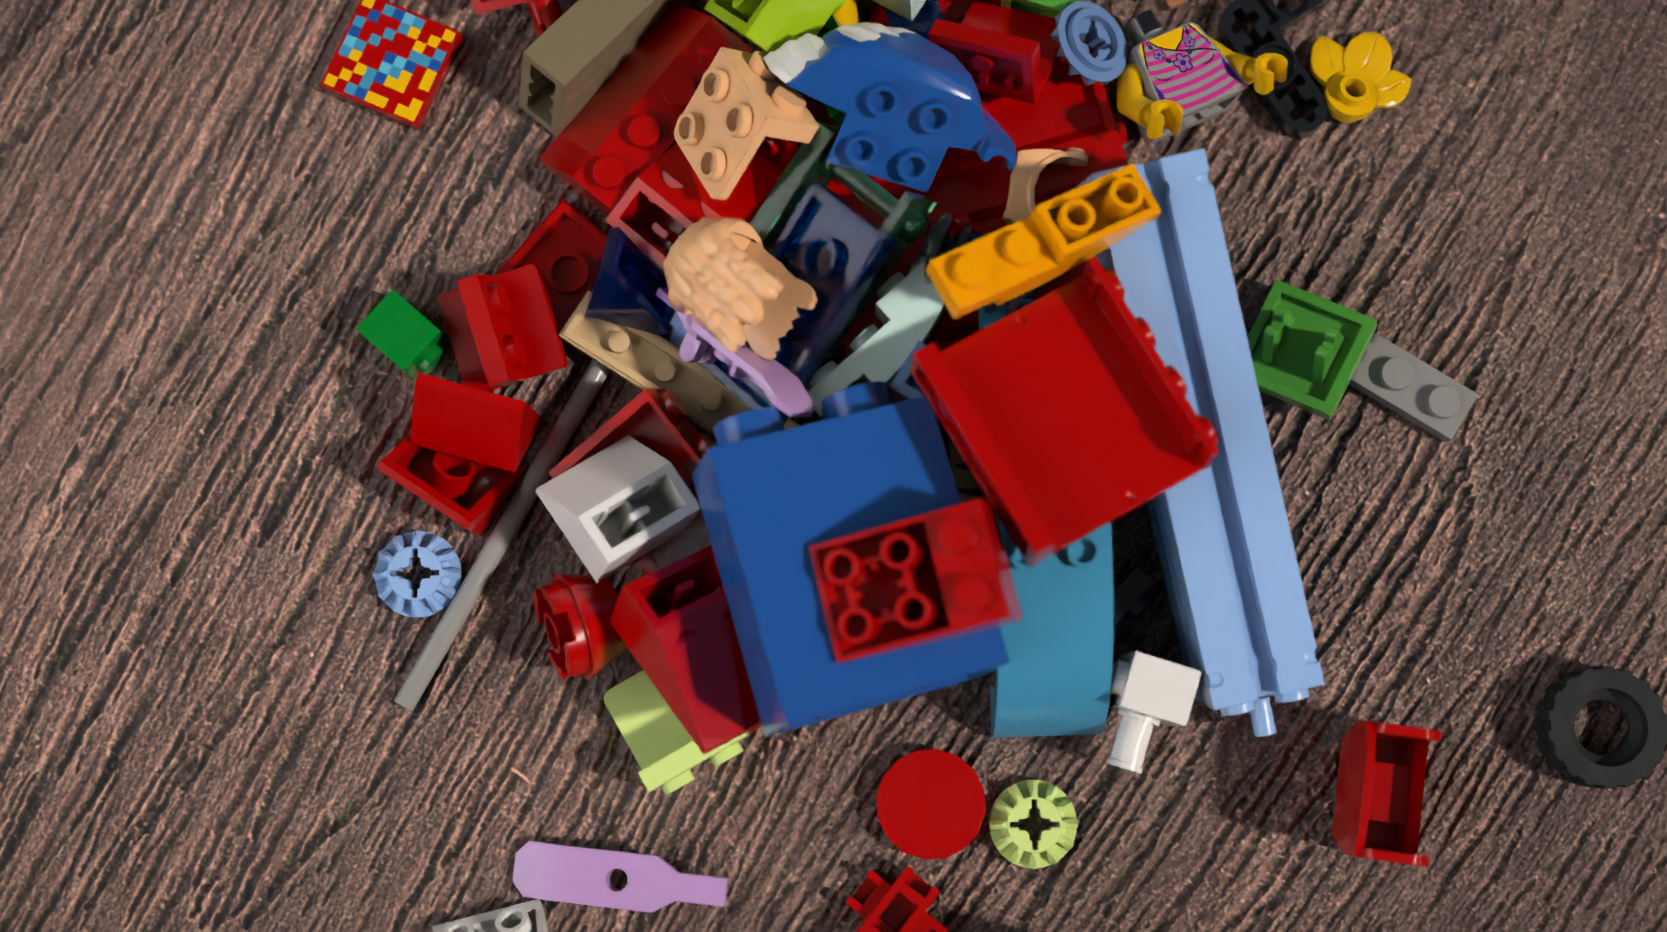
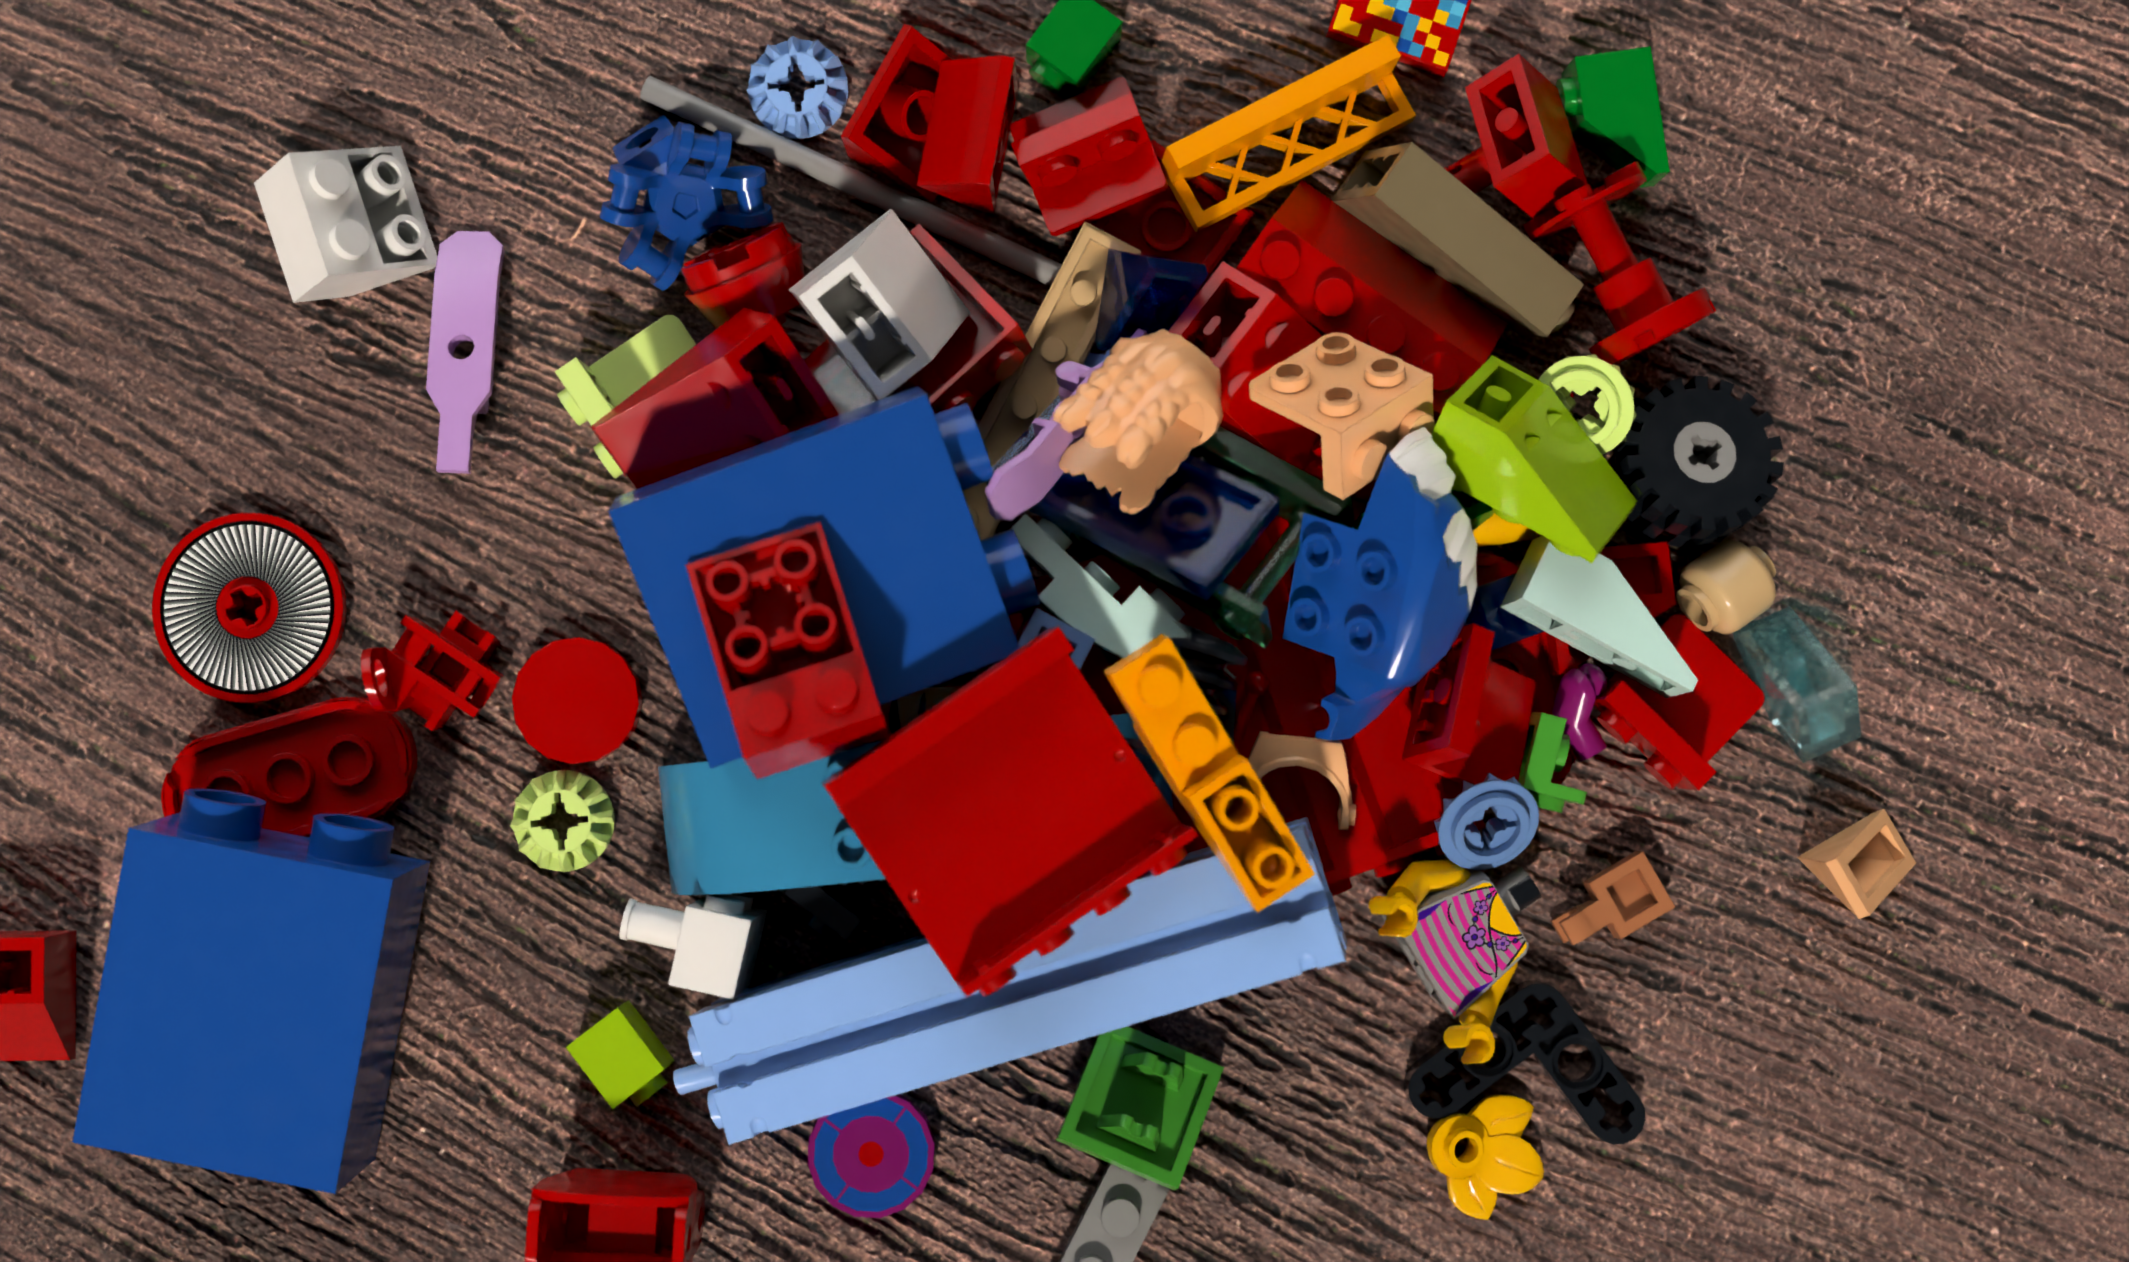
camera: 80 degrees right, 5 degrees up
none -> lime brick [566,1000,675,1109]
none -> blue piece [600,115,773,291]
none -> tile [807,1094,936,1218]
none -> light orange fence [1160,34,1417,233]

